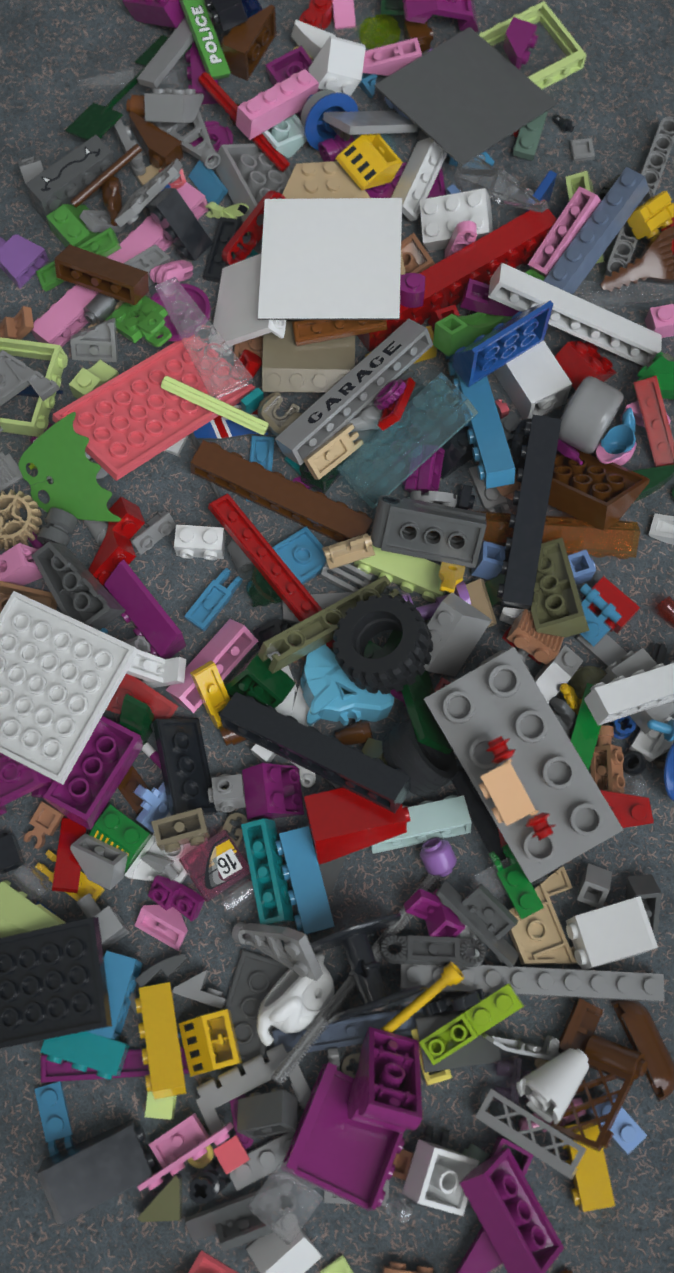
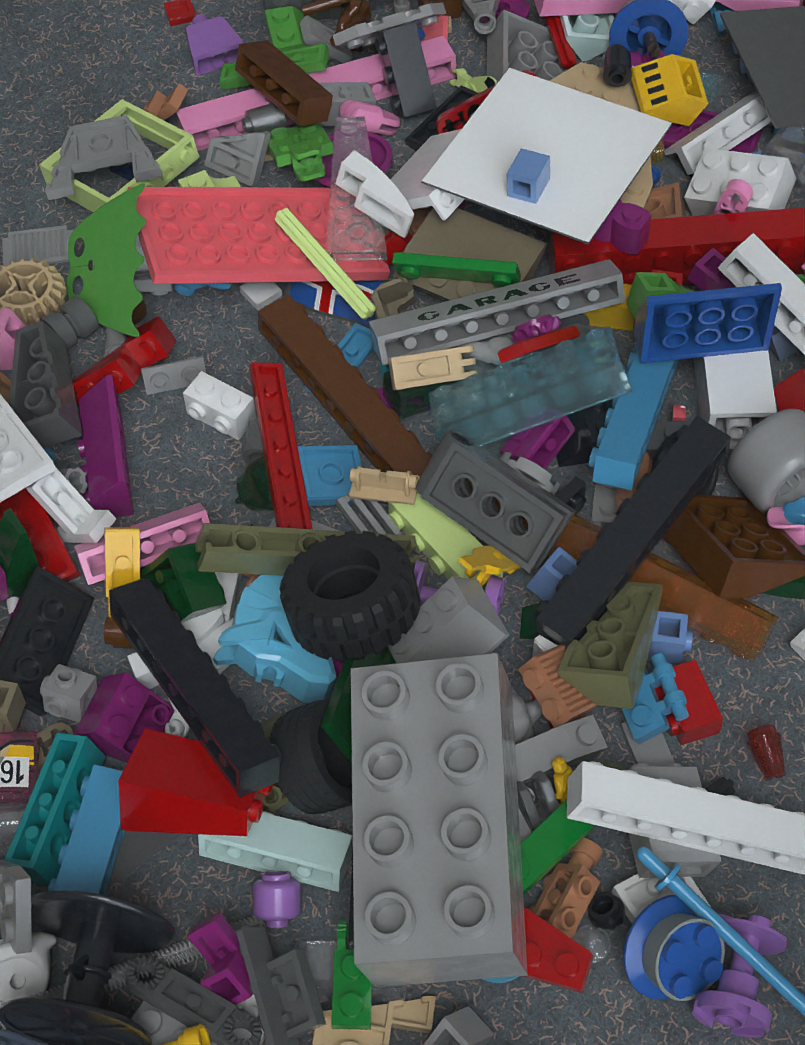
camera: 30 degrees right, 15 degrees down
dark azure hinge [184,568,243,632] -> none
dark azure tile [188,160,228,205] -> none
teal tile [241,388,264,414] -> none
dark orange tile [292,320,388,346] -> none
light grey tile [323,110,418,135] -> none
reddish brown cone [335,720,373,745] -> none
tan tile [466,579,497,628] -> none
light nougat brick [478,736,556,841] -> none
magenta piece [557,439,583,465] -> none
blue bush [610,716,636,739] -> none
none -> white slope [335,150,414,238]
none -> green plate [392,252,521,287]
none -> medium blue brick [507,148,550,204]
none -> black brick [602,44,632,87]

